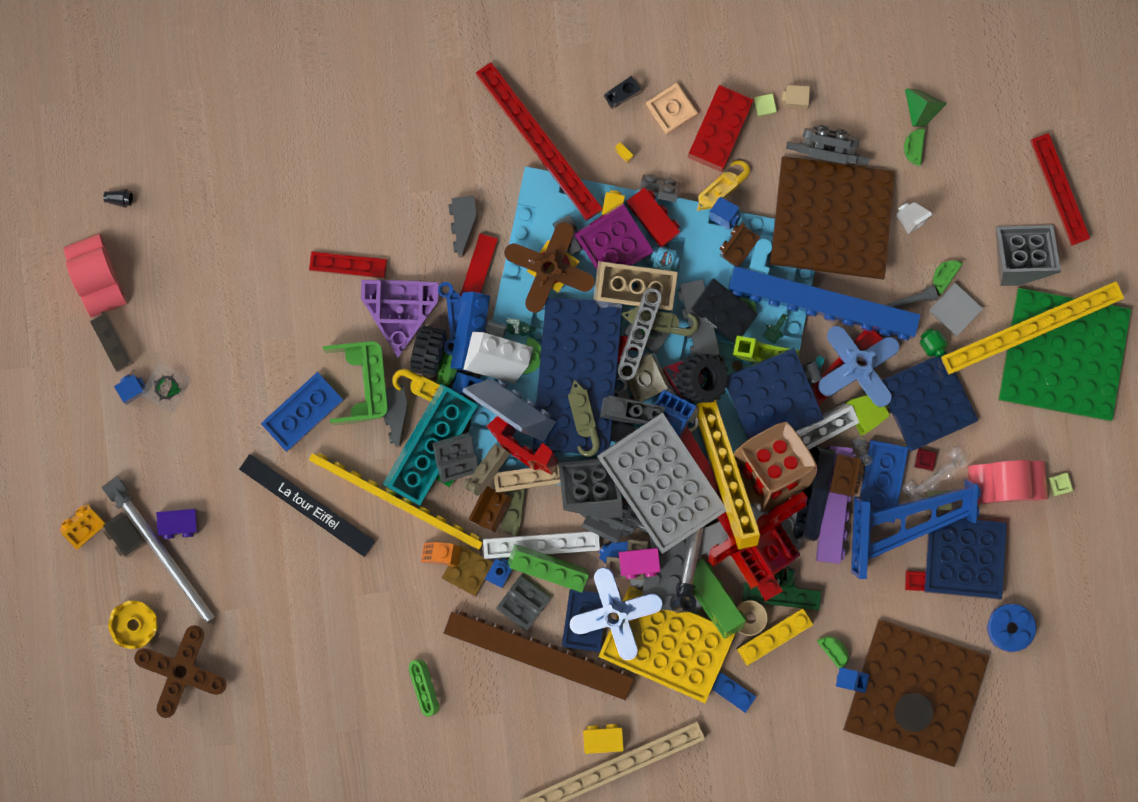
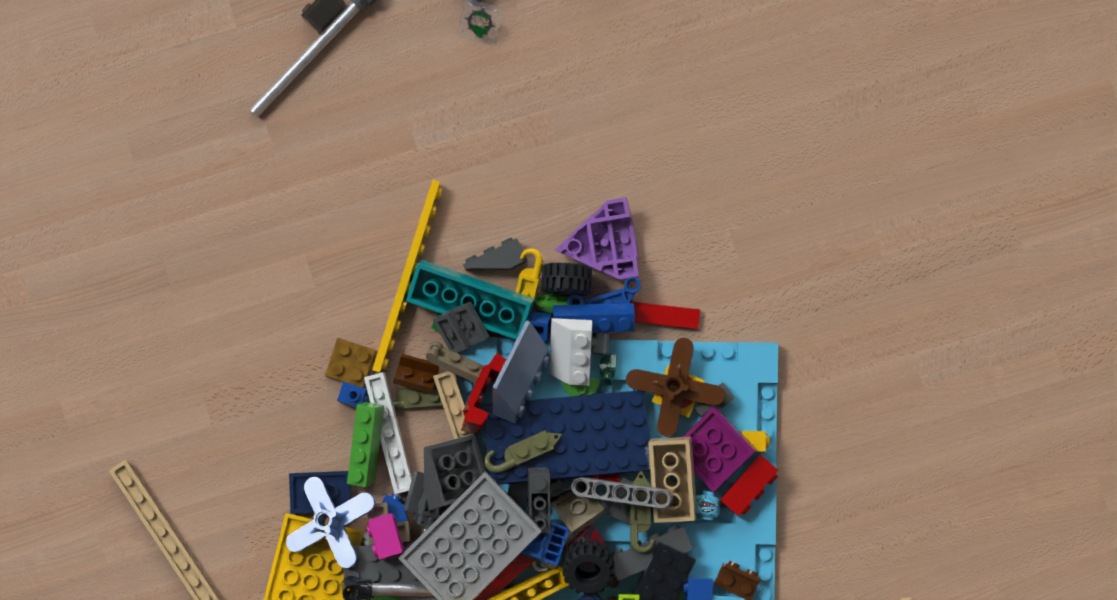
camera: 80 degrees right, 0 degrees up
yellow plate [108,601,158,649] -> none
reddish brown piece [134,625,227,718] -> none
dark purple brick [156,509,199,539] -> none
black tile [239,454,375,557] -> none
blue plate [261,372,344,452] -> none
red tile [309,251,387,279] -> none
bright green windscreen [323,341,388,425] -> none
bright green plate [409,659,439,717] -> none
orange slope [421,542,461,567] -> none
reddish brown brick [443,610,634,700] -> none
dark grey slope [448,196,477,258] -> none
red plate [476,62,603,221] -> none
dark grey slope [496,575,551,632] -> none
yellow brick [583,724,624,754] -> none
black leg [604,76,642,109] -> none
yellow tile [615,142,633,163] -> none
dark grey plate [640,174,680,202] -> none
light nougat tile [645,82,698,135] -> none
red brick [687,85,754,172] -> none
yellow plate [697,160,750,211] -> none
blue brick [709,197,741,230] -> none
yellowish green tile [754,94,777,117] -> none

